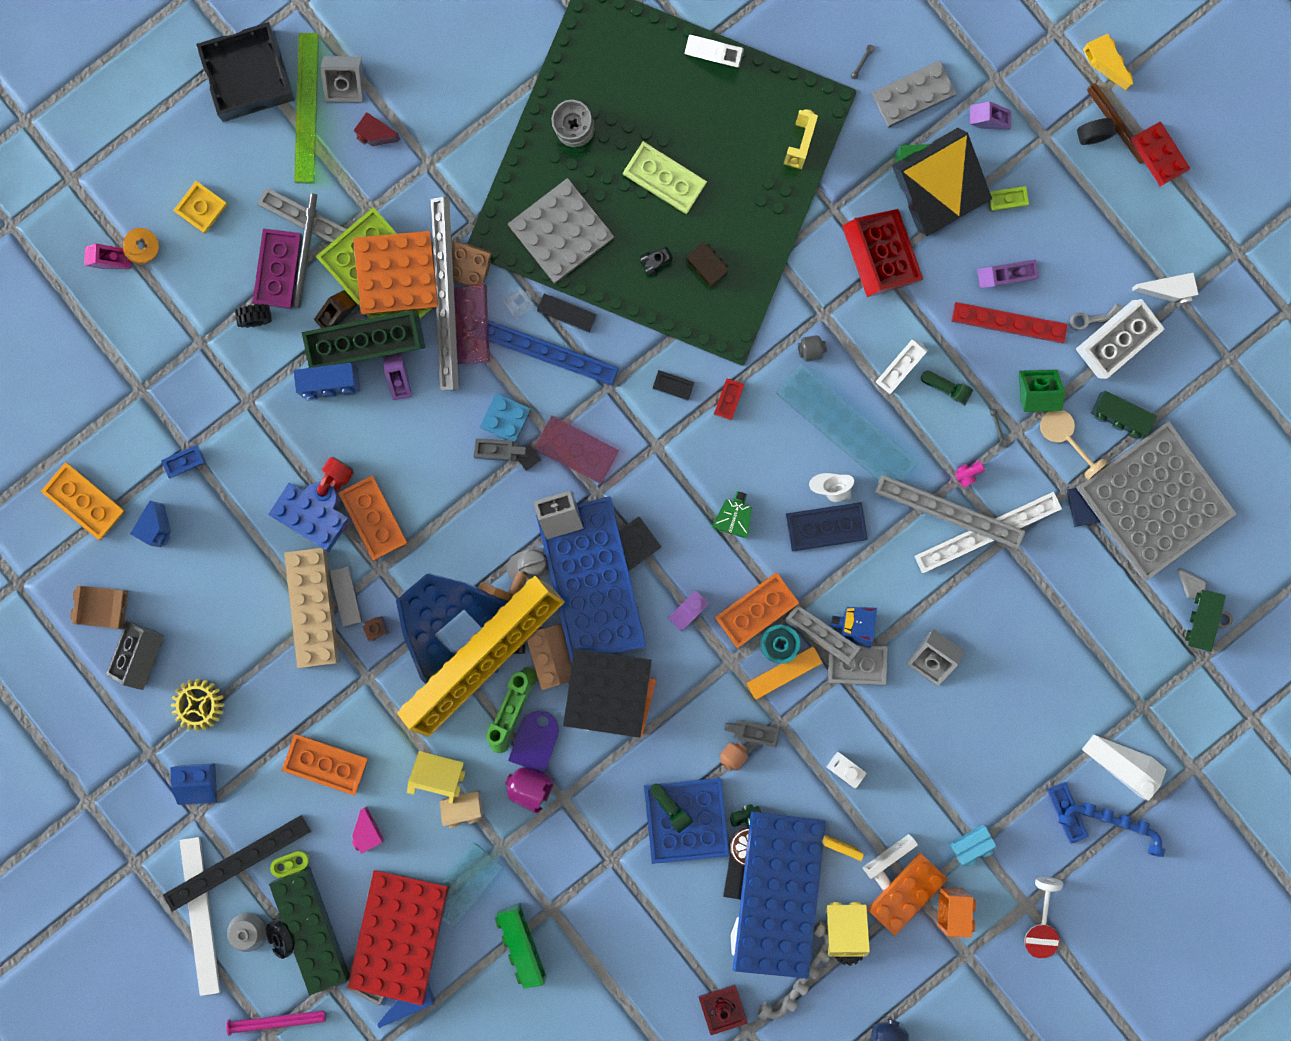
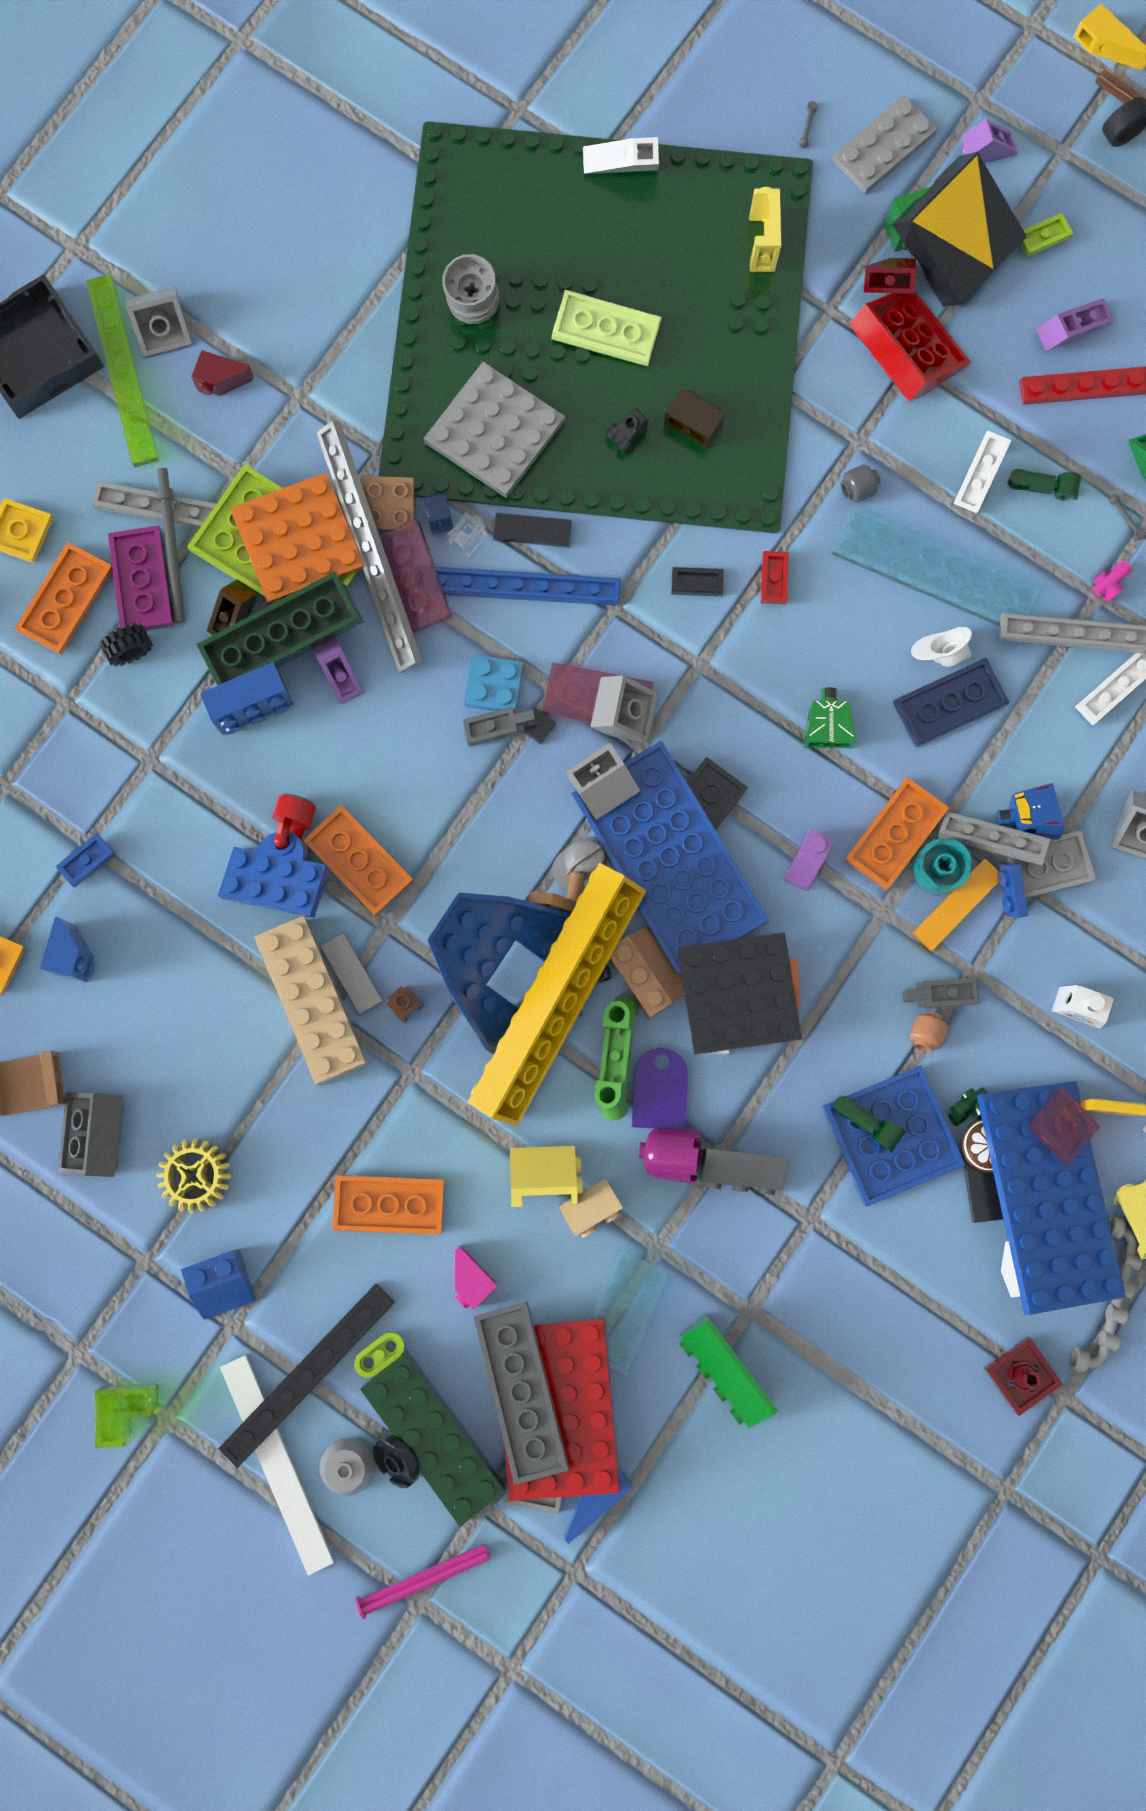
camera: 15 degrees left, 5 degrees down
none -> orange plate [14,542,113,655]
none -> clear neon green brick [95,1383,159,1448]
none -> dark blue piece [423,492,454,535]
none -> dark grey plate [473,1302,570,1485]
none -> light grey slope [590,675,658,742]
none -> dark grey slope [699,1148,789,1195]
none -> dark red slope [863,258,917,294]
none -> blue plate [998,863,1029,918]
none -> clear pink tile [1027,1087,1100,1165]

